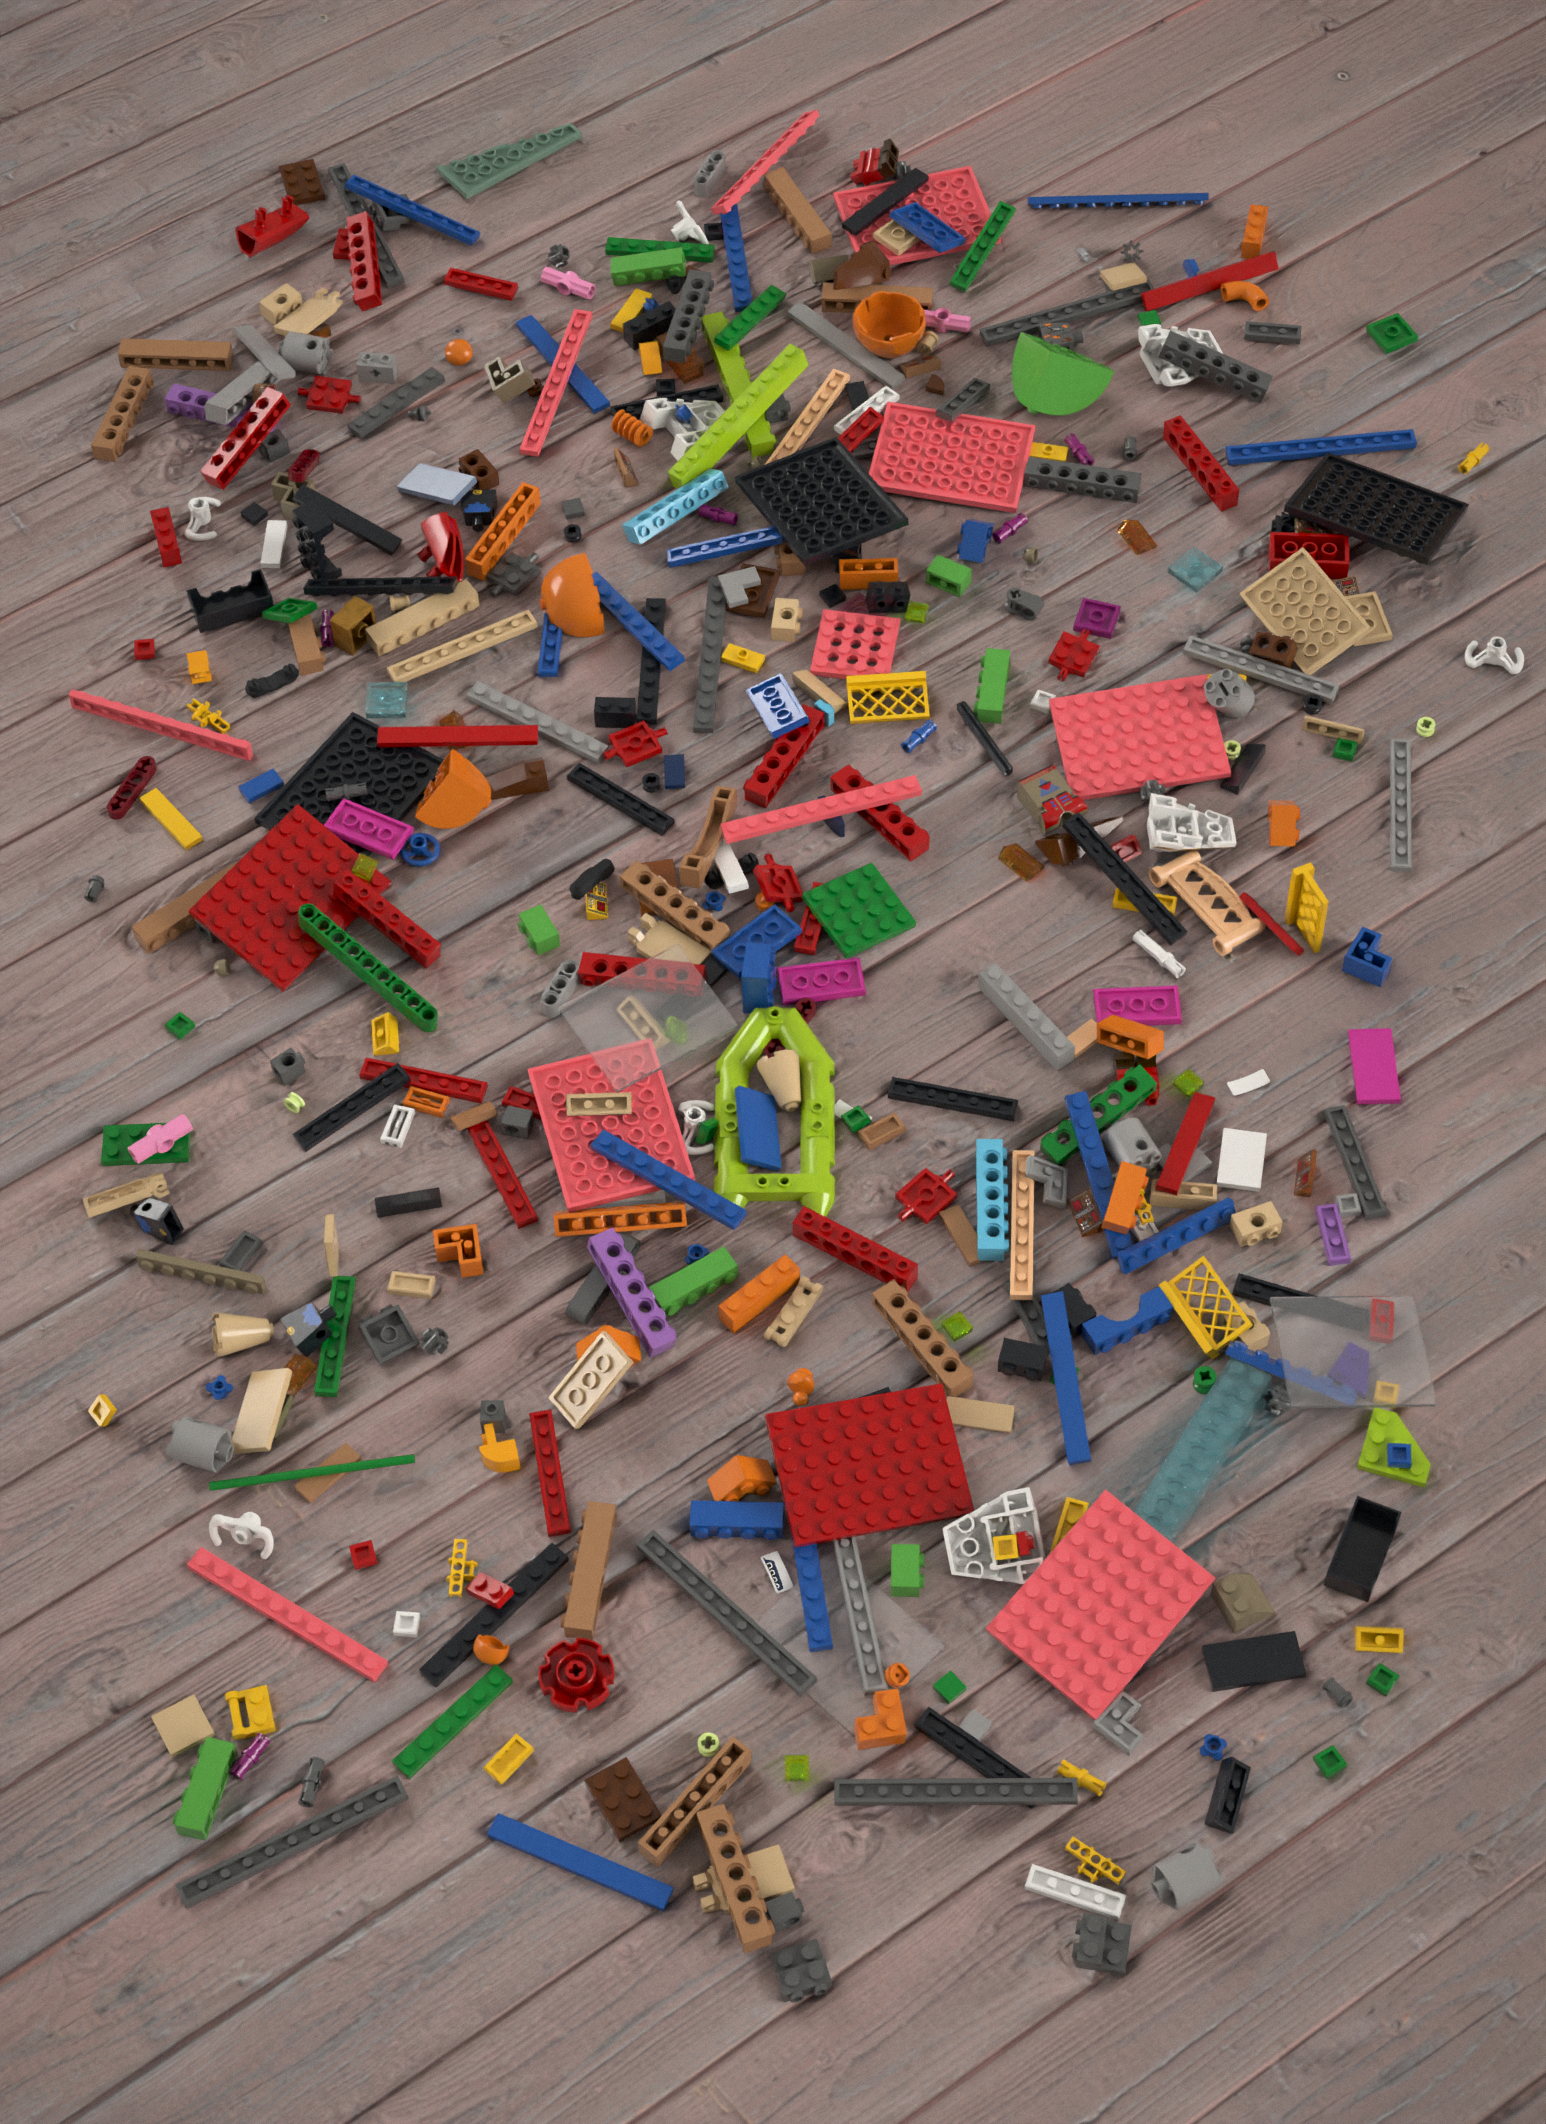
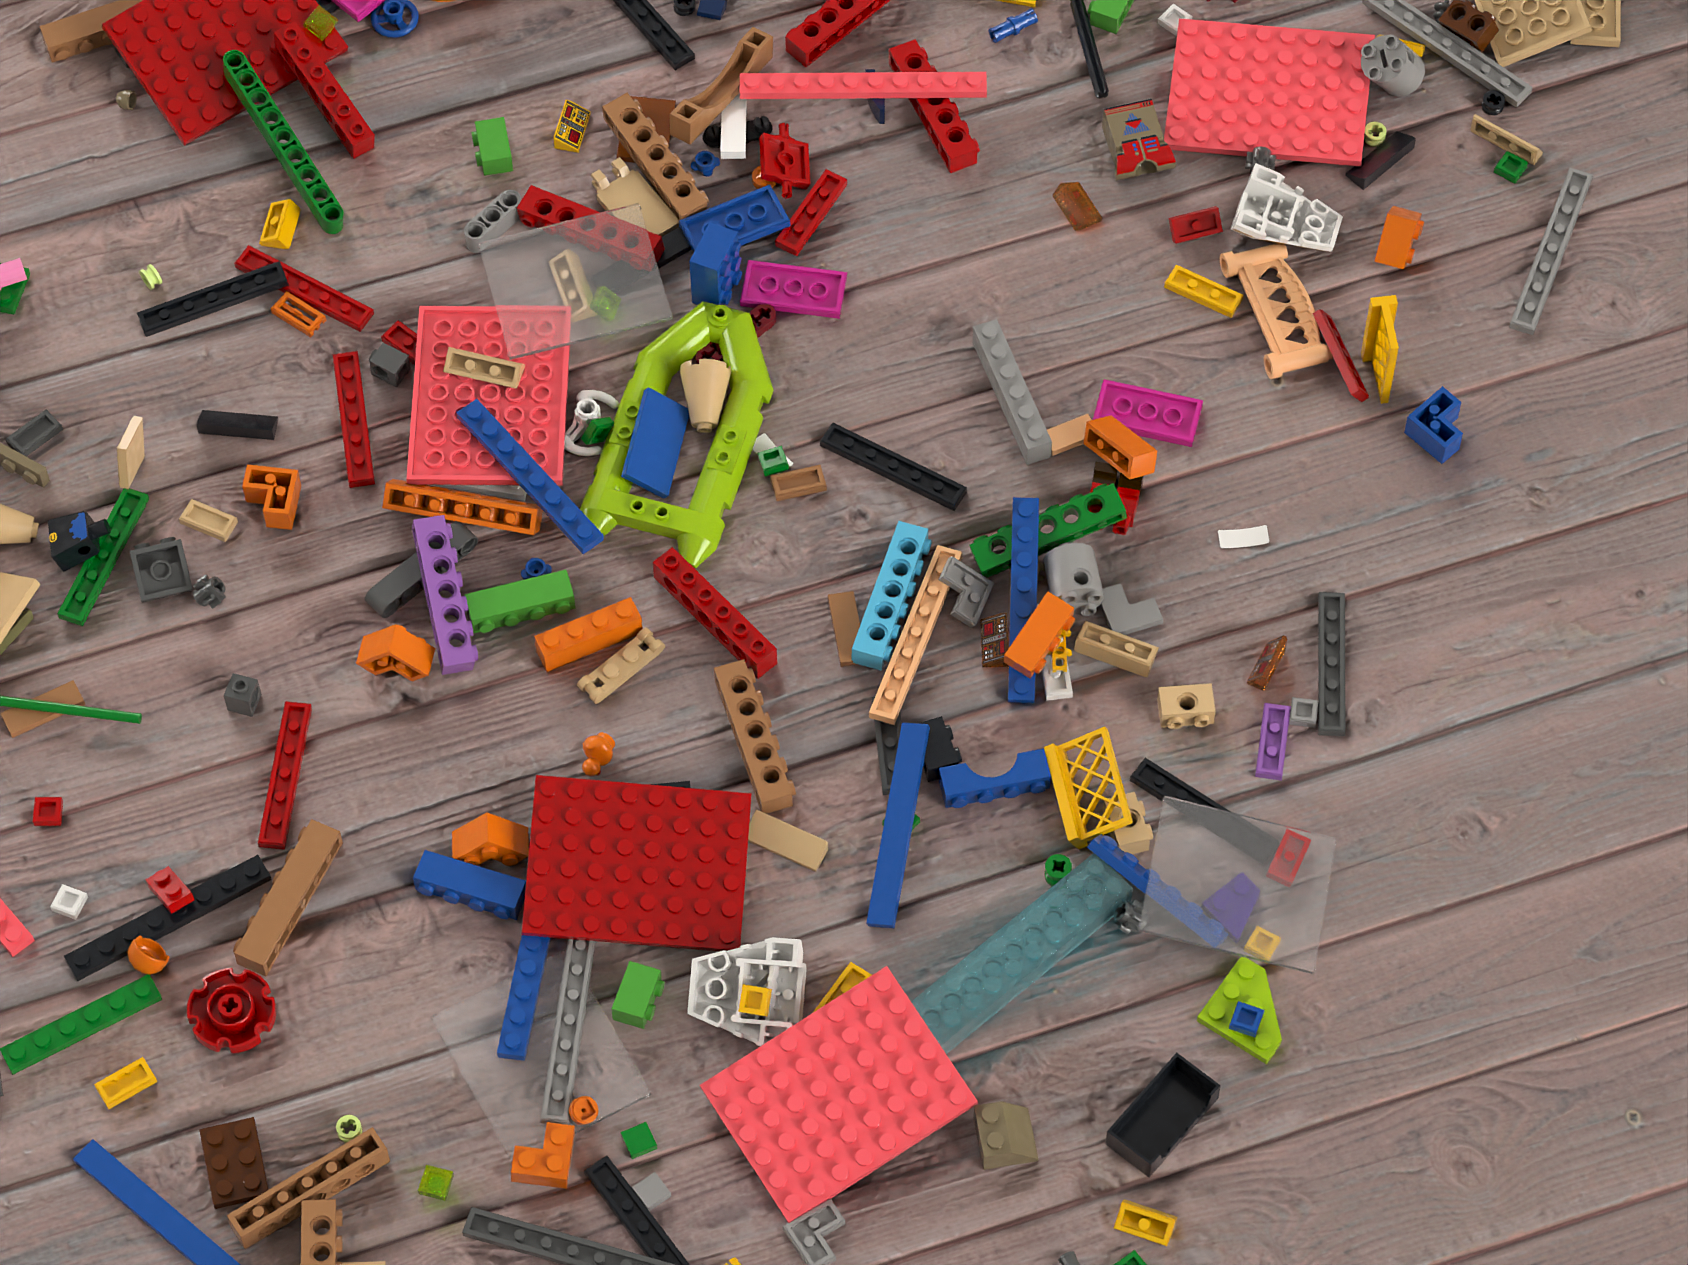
camera: 15 degrees right, 5 degrees up
green tile [165,1012,195,1040] -> none
dark grey brick [270,1047,306,1086] -> none
clear orange slope [284,1354,317,1399] -> none
white tile [380,1104,415,1148] -> none
yellow piece [446,1539,478,1597] -> none
medium nougat tile [450,1101,498,1131] -> none
light orange brick [479,1423,521,1473] -> none
tan tile [548,1331,634,1429] -> none
black piece [569,859,615,900] -> none
dark grey plate [637,1530,817,1697] -> none
white sticker [761,1551,793,1594] -> none
green plate [802,862,917,959] -> none
red plate [895,1168,957,1224] -> none
clear neon green plate [942,1311,973,1342] -> none
black brick [997,1338,1048,1381] -> none
red plate [1016,1531,1035,1556] -> none
reddish brown wedge [1035,817,1124,867] -> none
black plate [1062,812,1188,946] -> none
blue plate [1116,1197,1236,1274] -> none
white pin [1133,930,1186,978] -> none
red tile [1156,1092,1215,1196] -> none
clear neon green plate [1173,1068,1204,1098] -> none
black tile [1202,1631,1306,1692] -> none
white tile [1217,1128,1267,1192] -> none
dark pink tile [1348,1028,1401,1104] -> none
yellowish green bush [1416,717,1436,737] -> none

